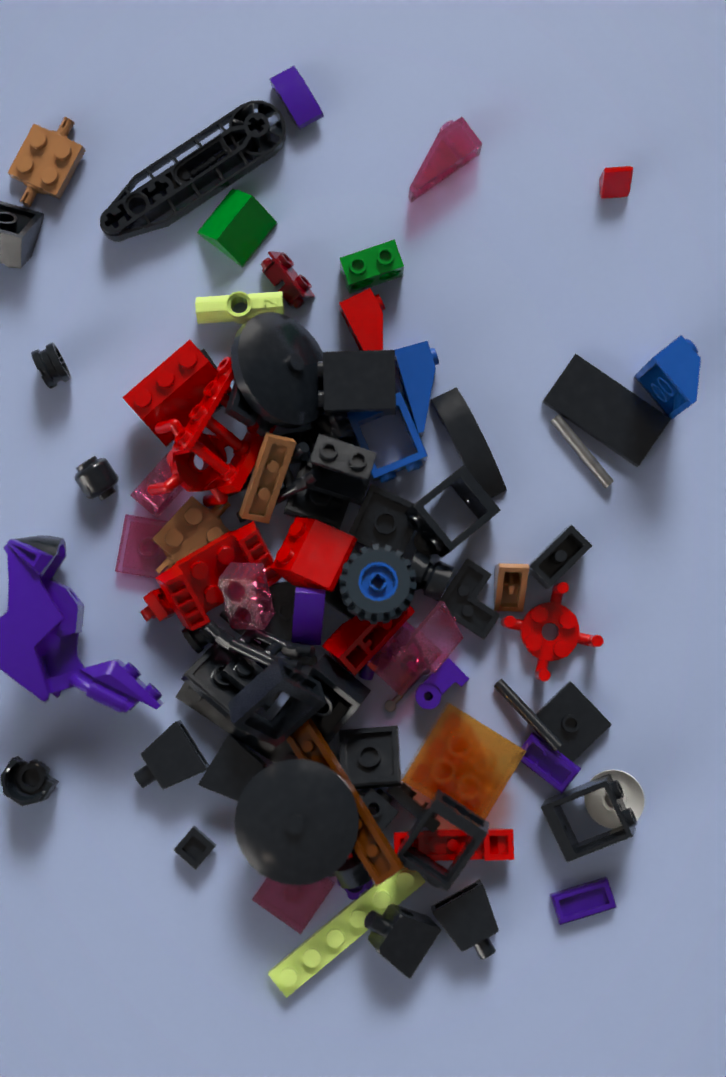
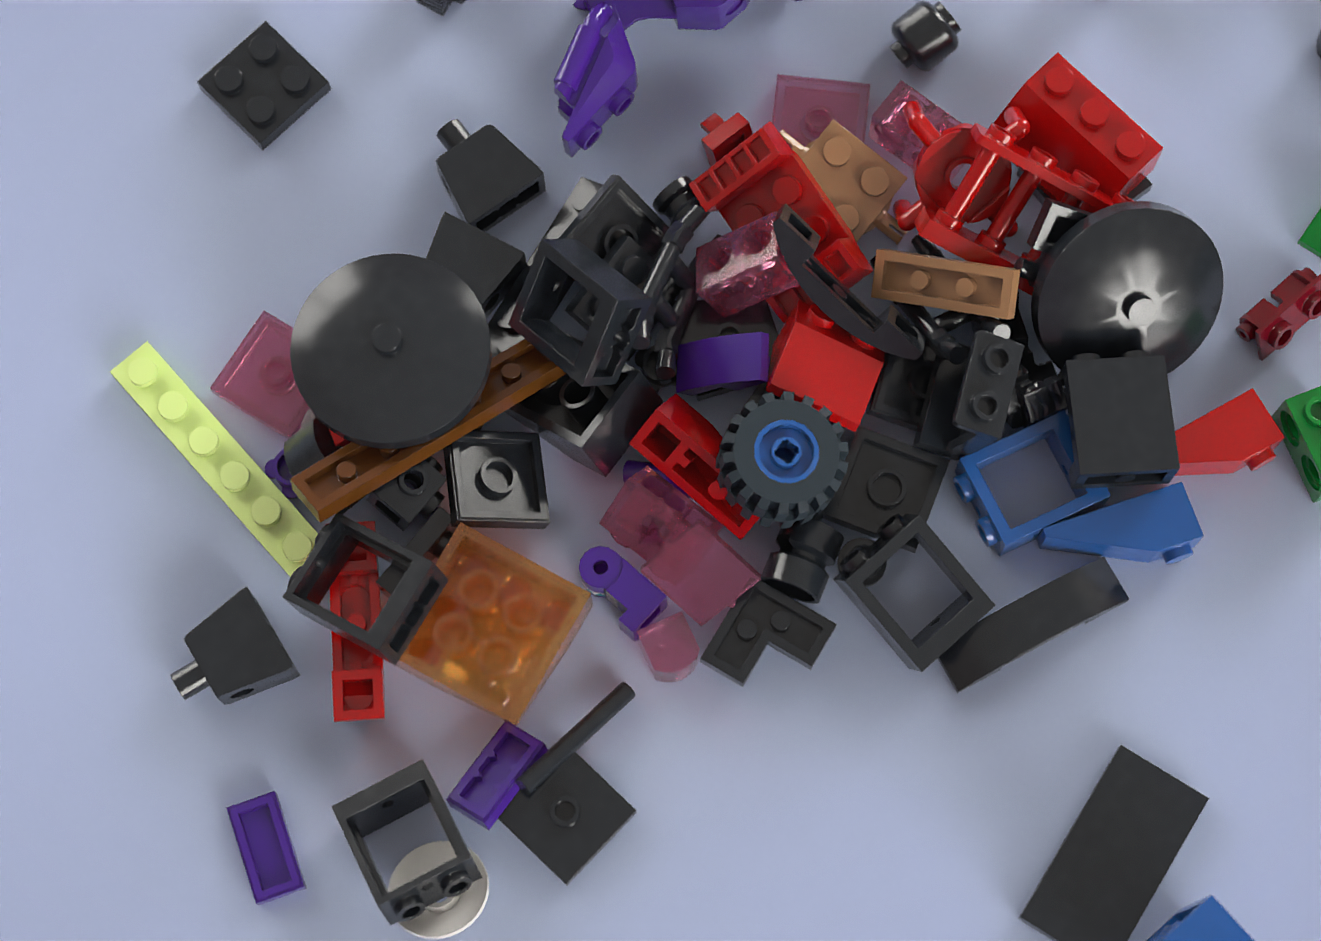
camera: 90 degrees right, 10 degrees down
black plate [174,825,216,870] -> none
yellowish green piece [195,291,284,324] -> none
black torso [364,904,442,979] -> none
flat silver hinge [385,664,430,712] -> none
medium nougat slope [494,563,529,612] -> none
red plate [501,582,604,681] -> none
black brick [529,525,593,589] -> none
flat silver bar [550,414,614,488] -> none
none -> black plate [197,21,331,150]
none -> clear pink piece [636,611,700,683]
none -> black slope [772,203,926,360]

